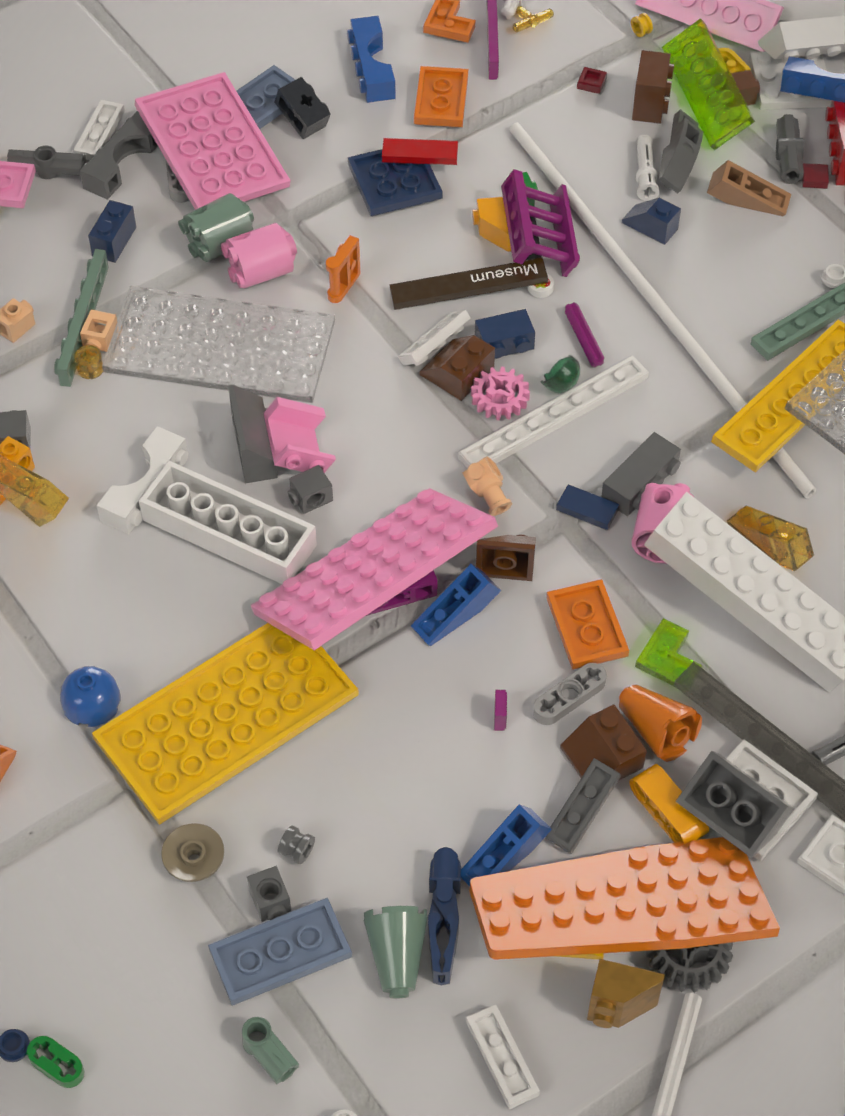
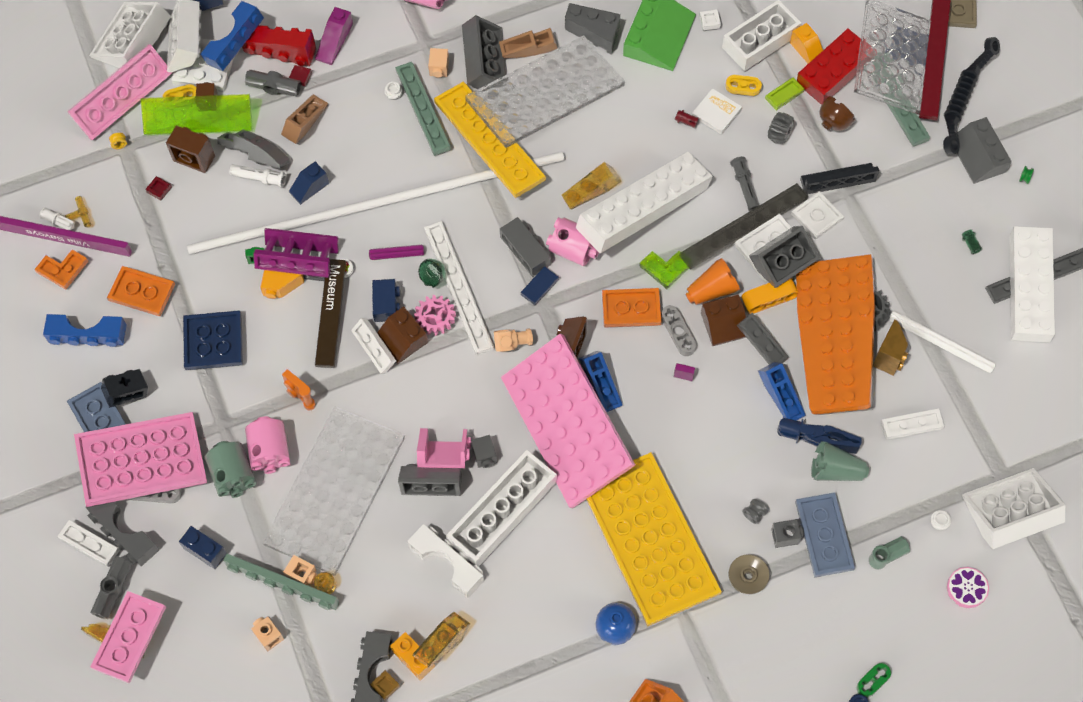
camera: 75 degrees left, 10 degrees up
red tile [382,138,458,165] -> none

